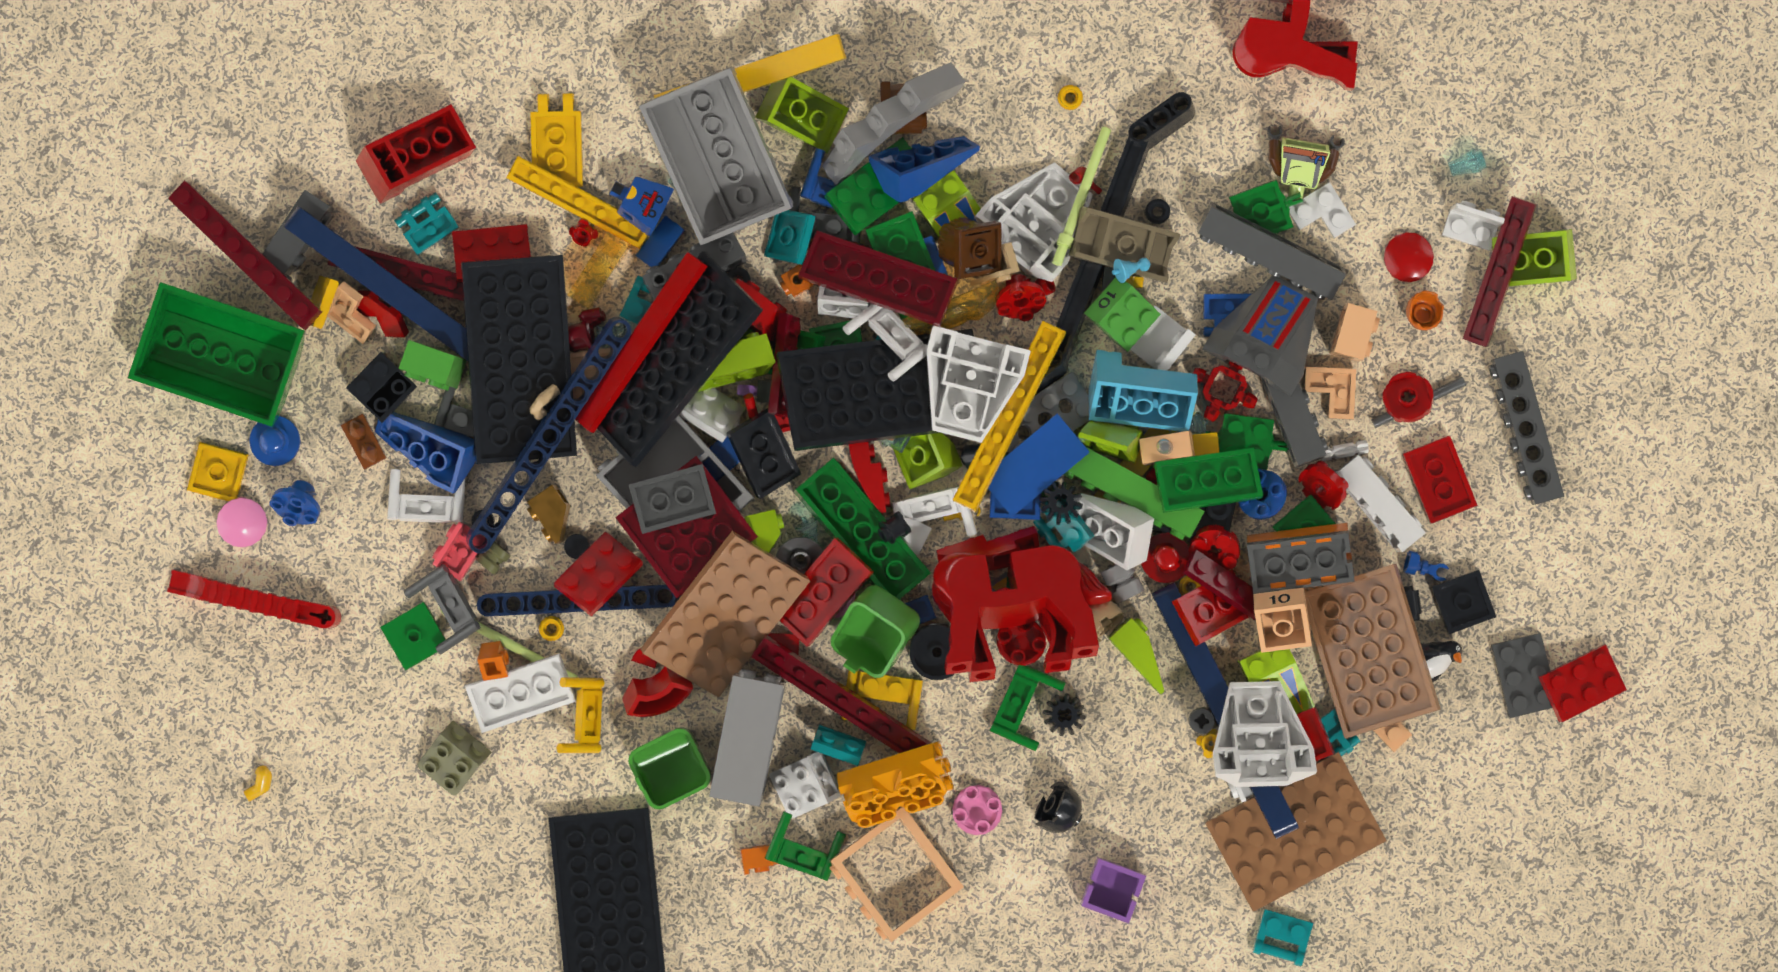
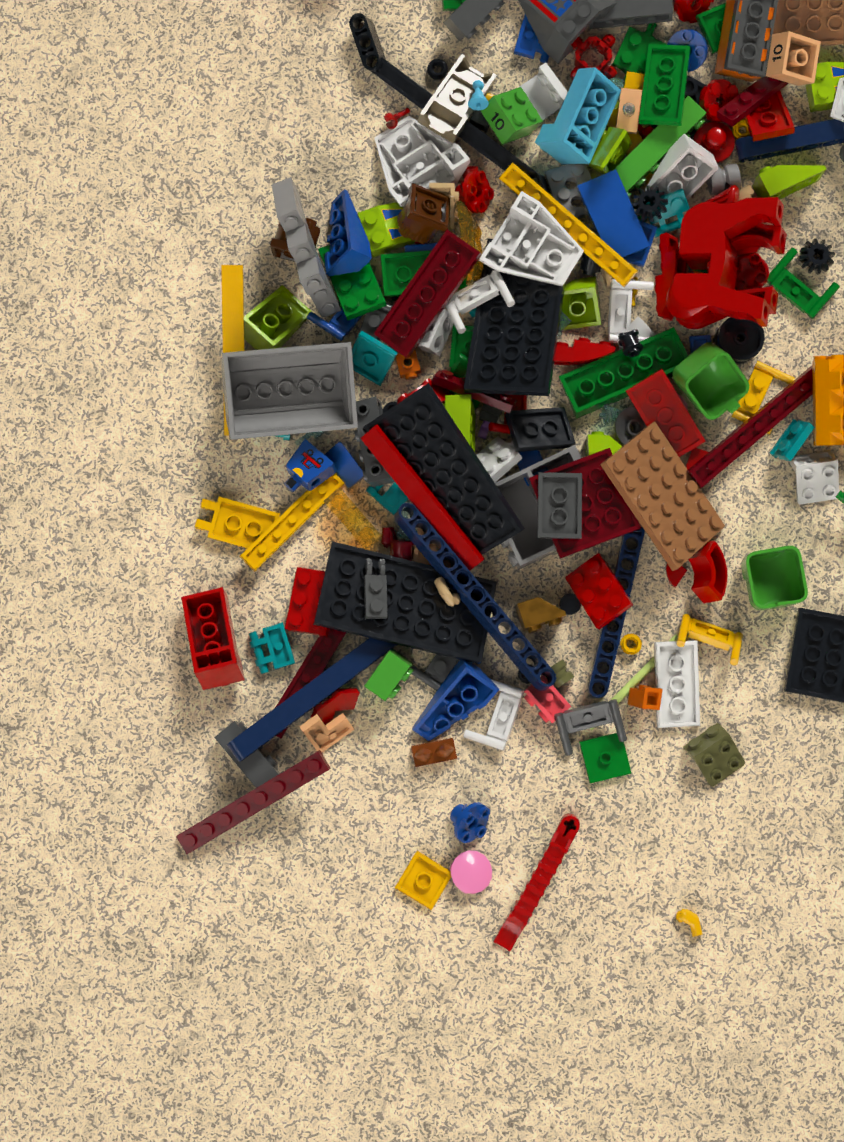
camera: 80 degrees left, 5 degrees down
green container [128,282,306,427] -> none
blue plate [250,416,301,466] -> none
yellow tile [310,275,339,329] -> none
black slope [346,352,417,423] -> none
red plate [569,219,599,247] -> none
light grey container [709,669,786,807] -> none
yellowish green bar [1052,127,1111,266] -> none
yellow plate [1058,85,1083,110] -> none
none -> dark grey hinge [364,559,387,619]

